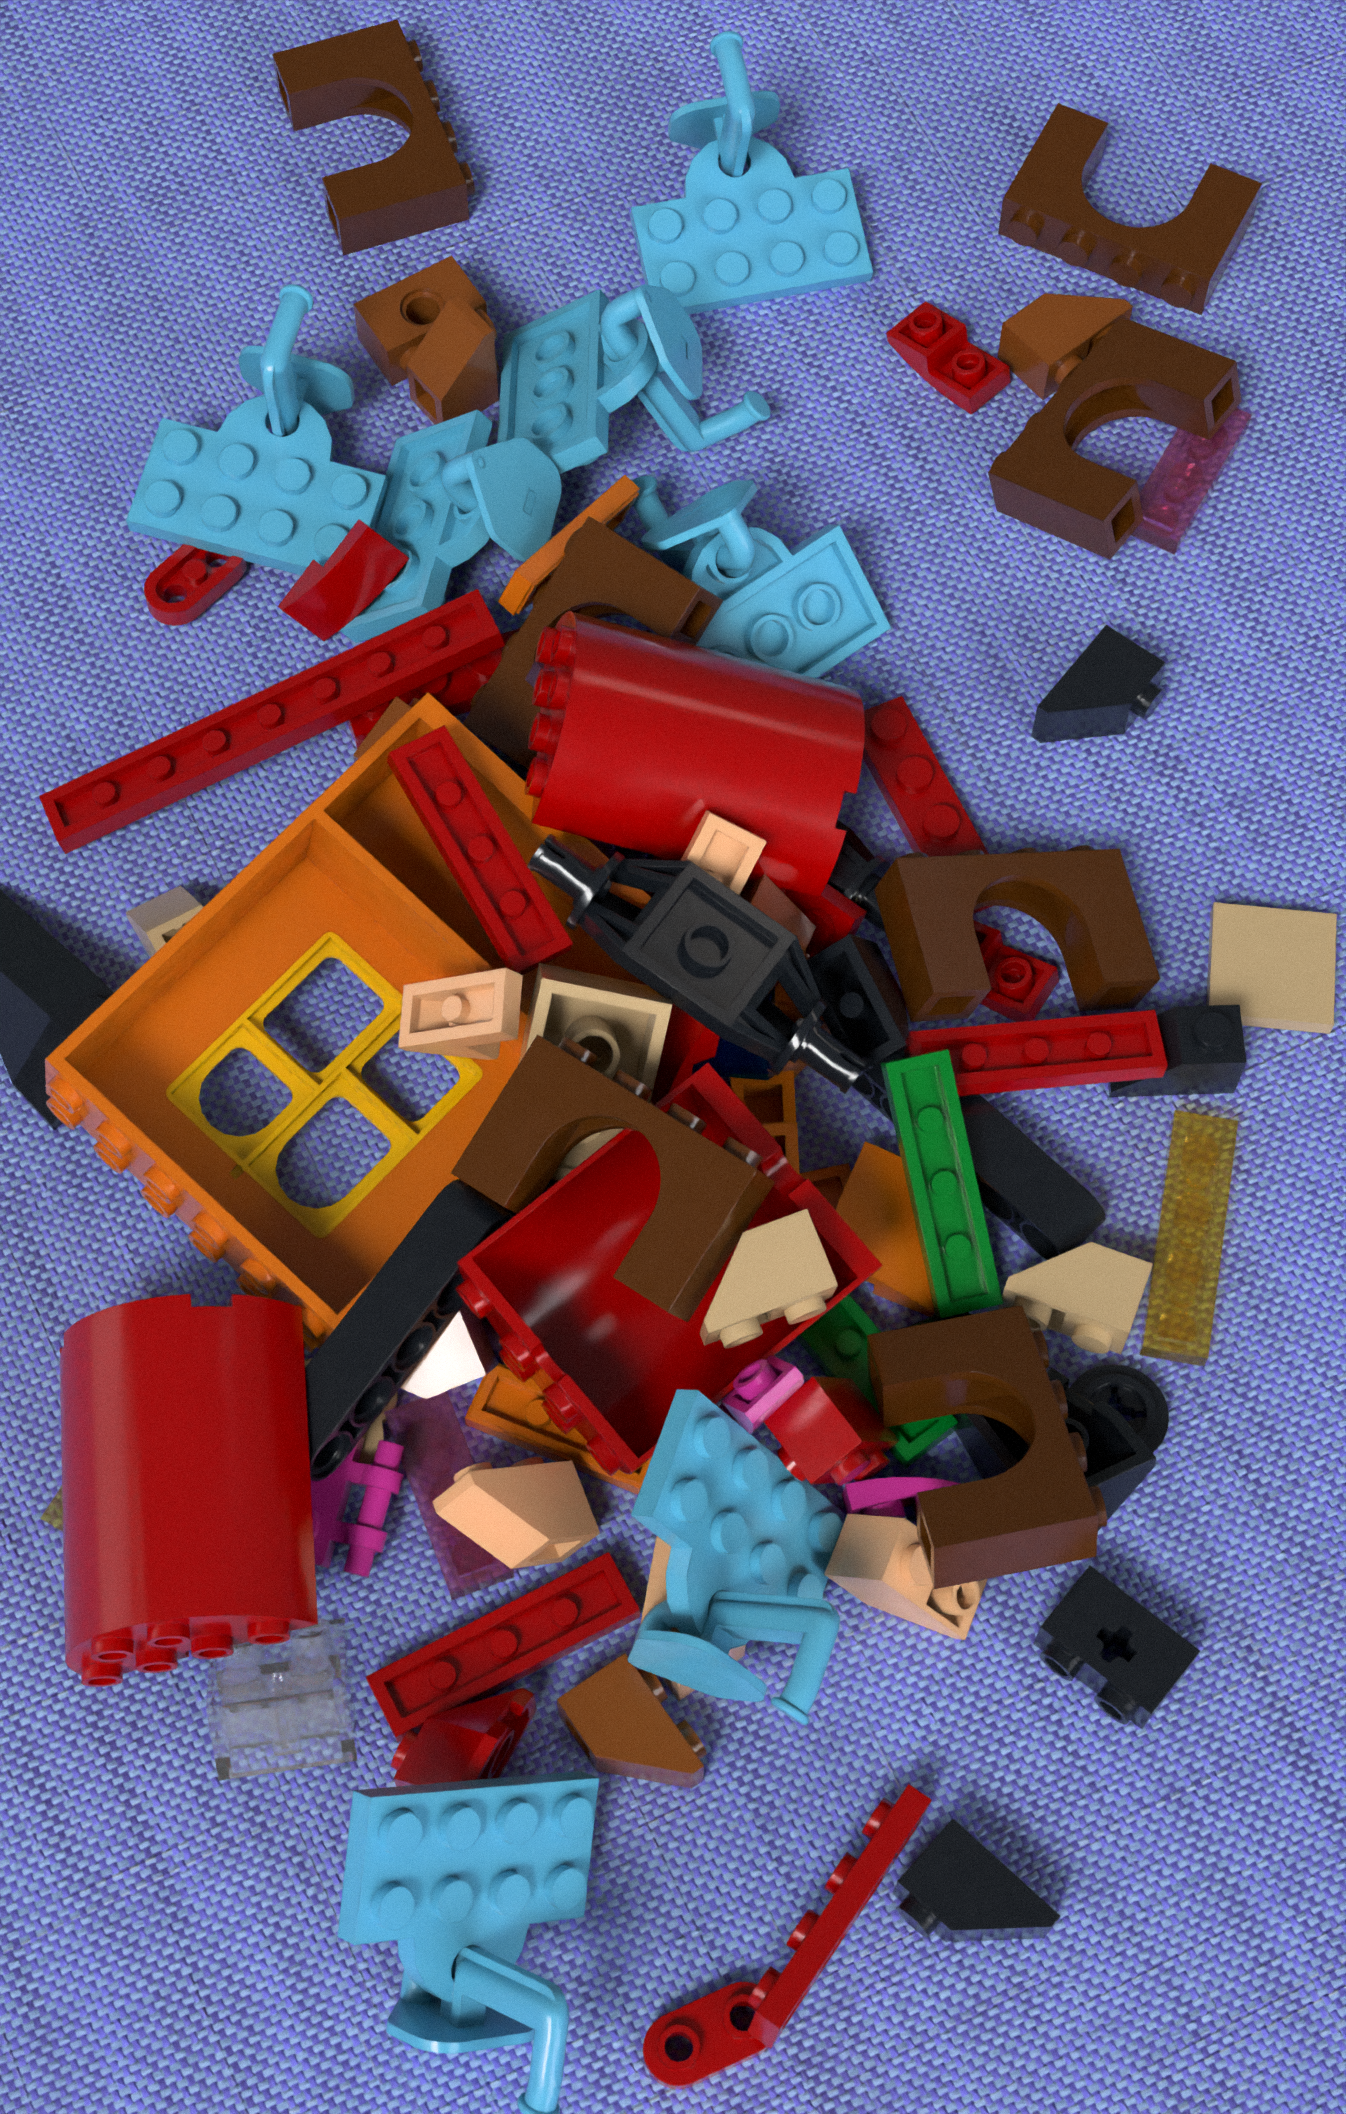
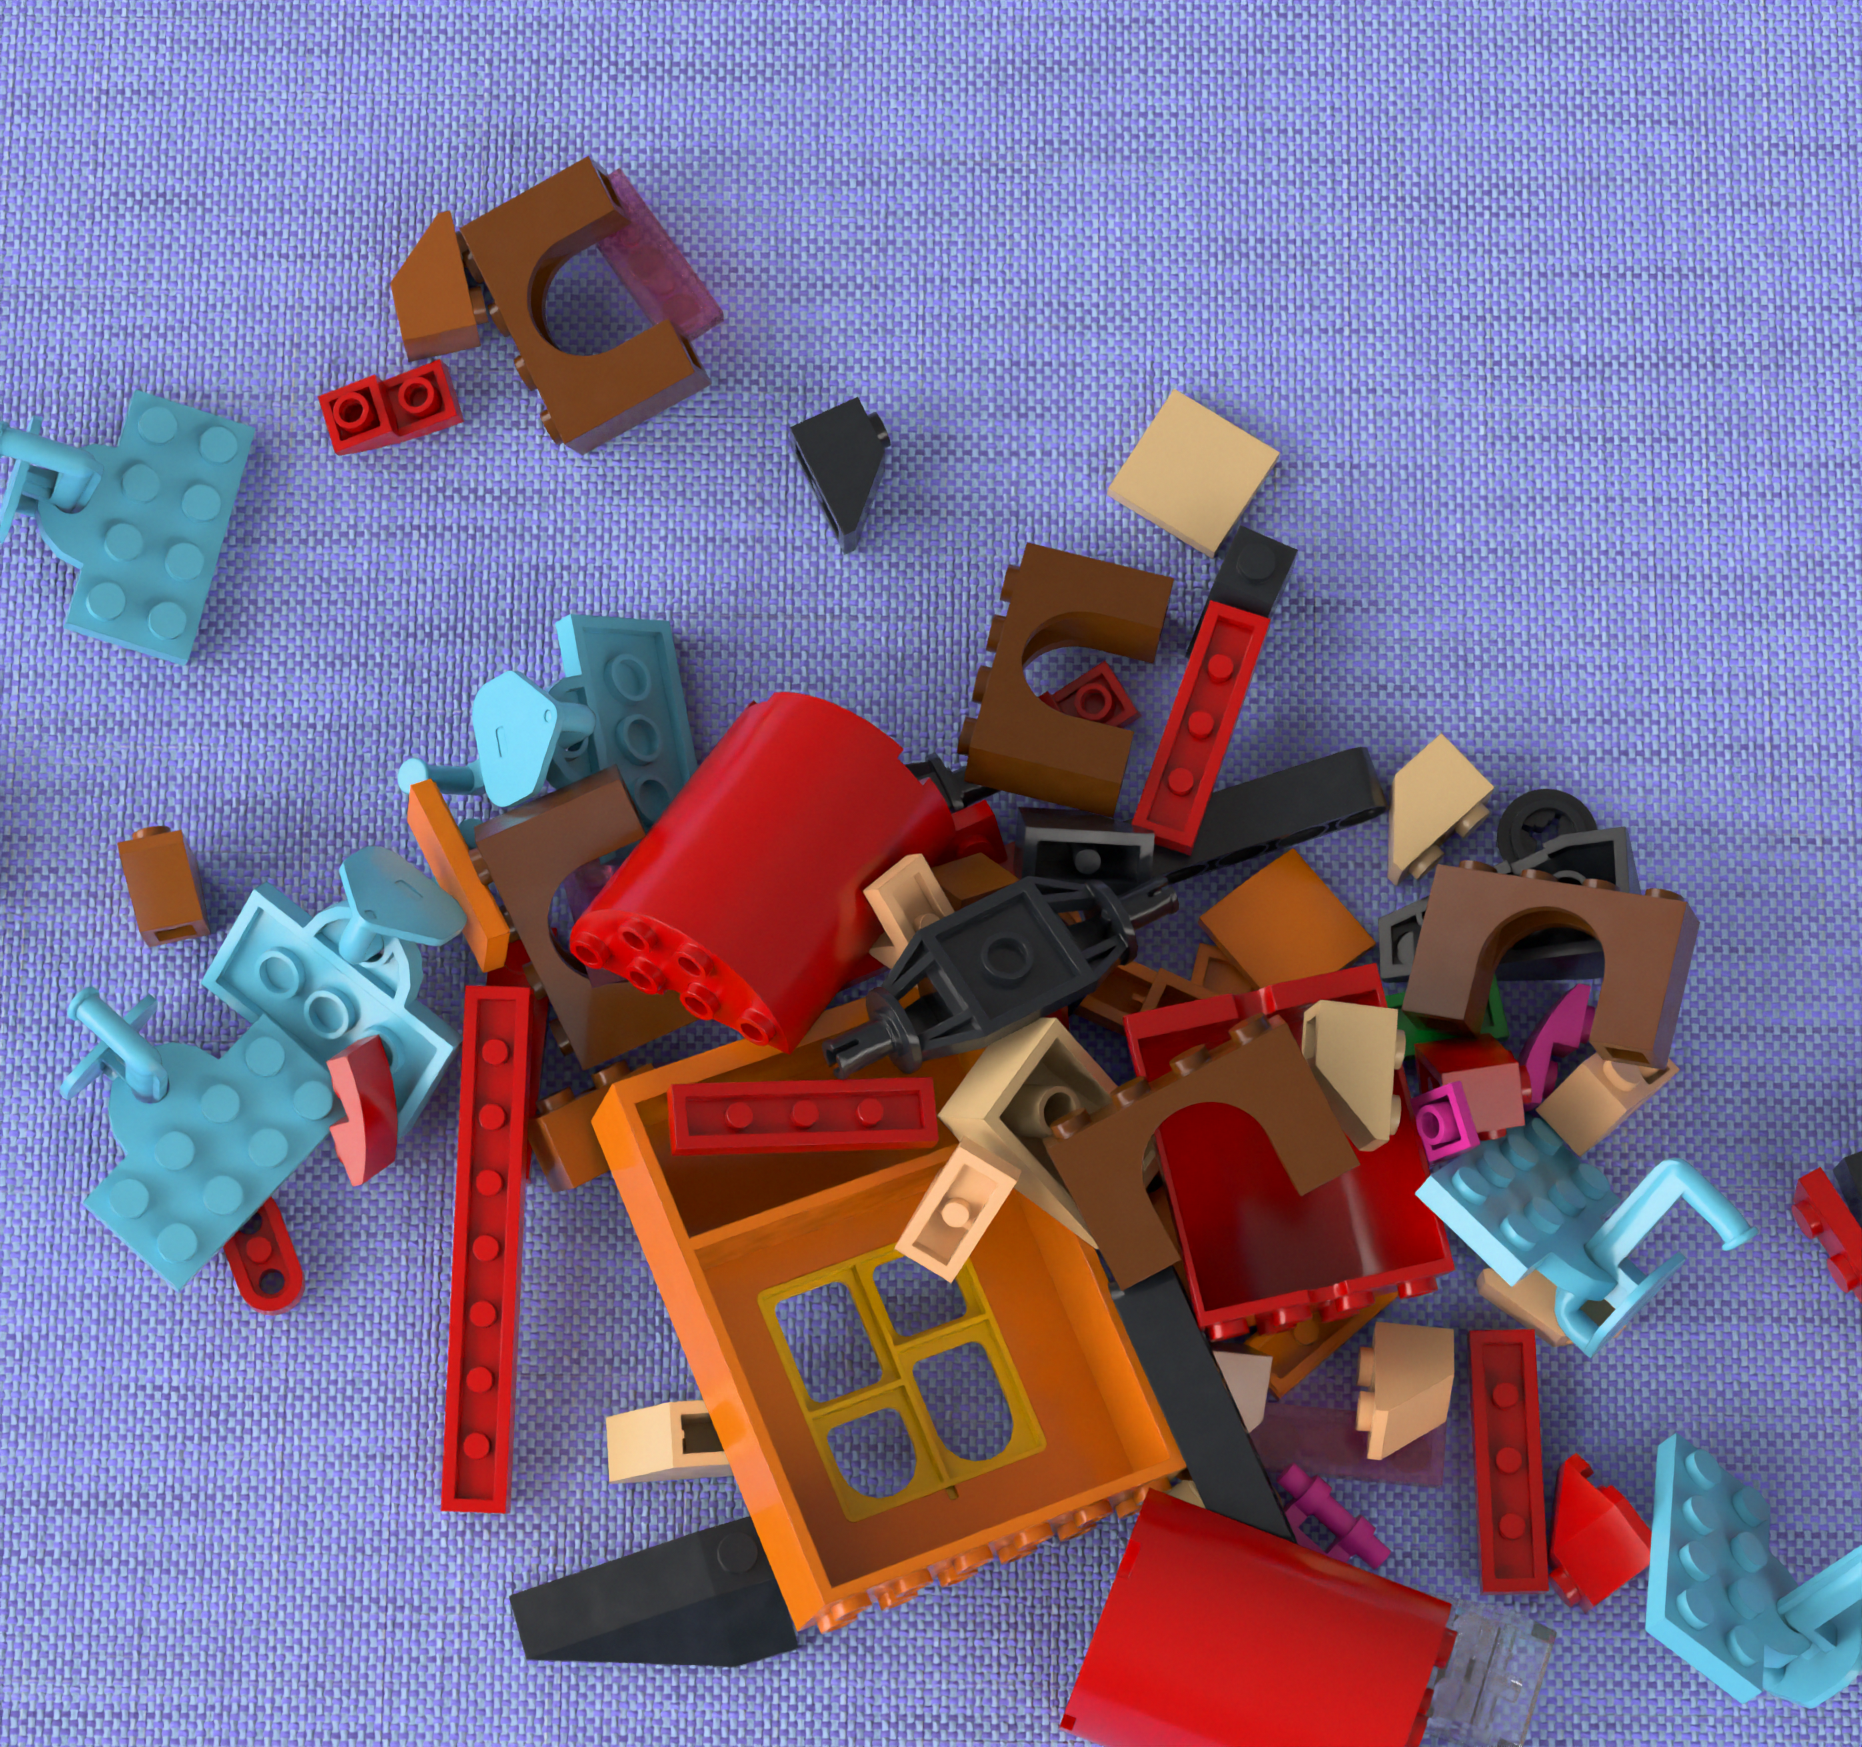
camera: 65 degrees left, 10 degrees up
dark orange brick [353,255,487,386] -> none
medium azure plate [497,284,771,475] -> none
dark orange slope [557,1653,707,1788] -> none
red plate [863,696,992,914] -> none
green plate [881,1049,1003,1318] -> none
reddish brown arch [998,103,1262,315] -> none
black brick [1033,1565,1200,1729] -> none
clear yellow plate [1139,1110,1238,1366] -> none

